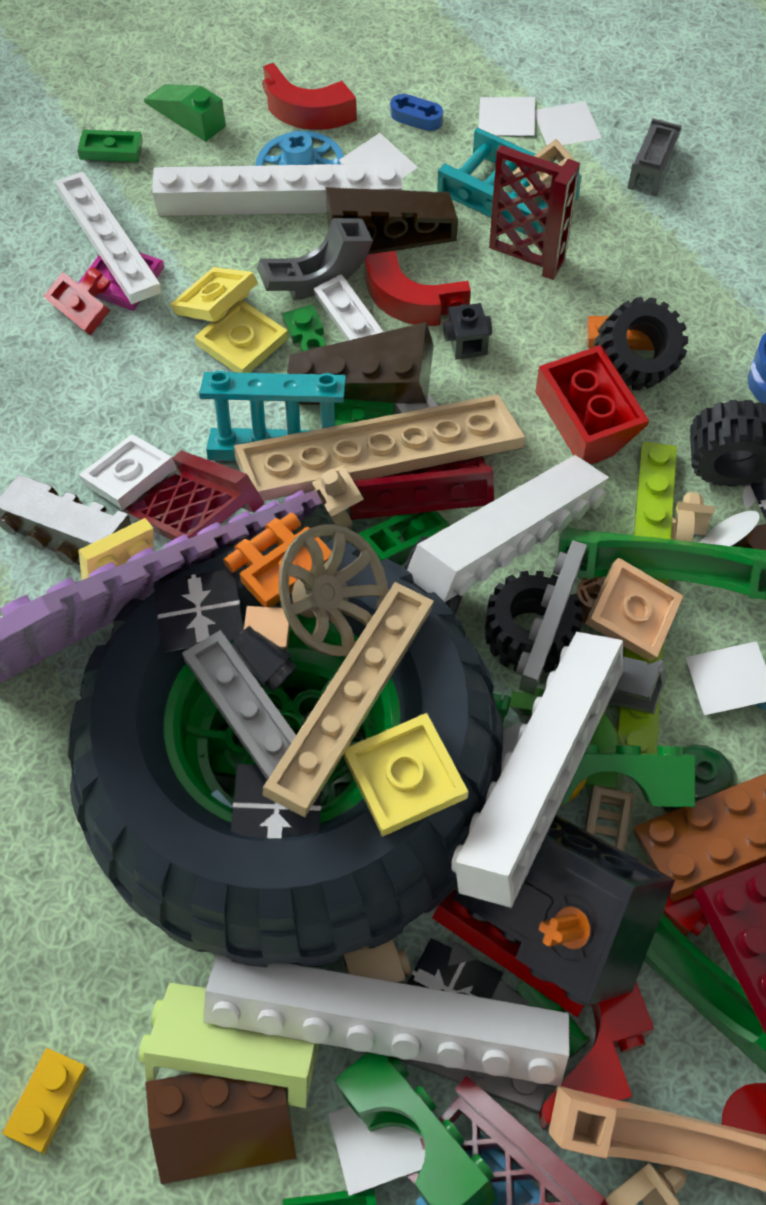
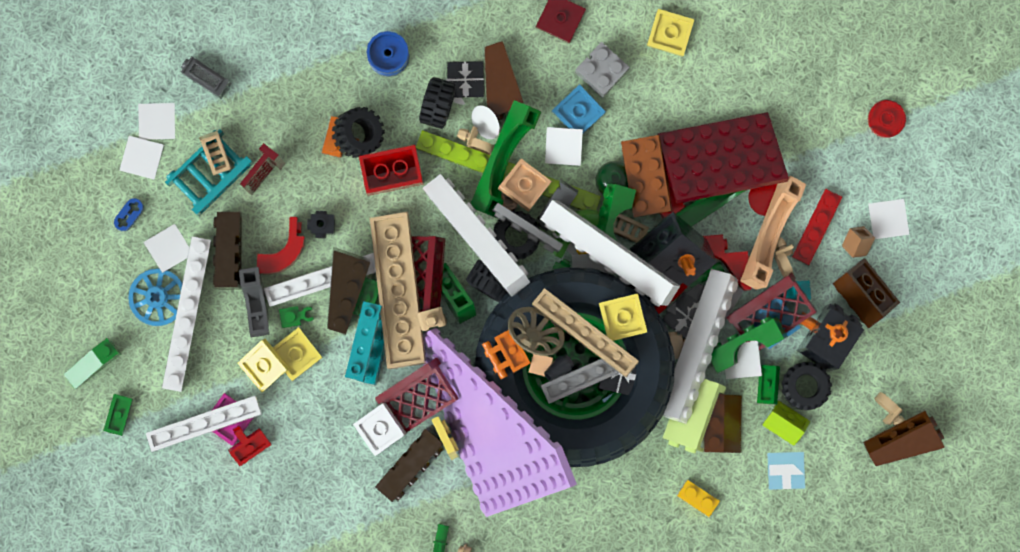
camera: 85 degrees left, 25 degrees up
black sticker [153,569,244,653] -> none
red arch [262,62,357,130] -> none

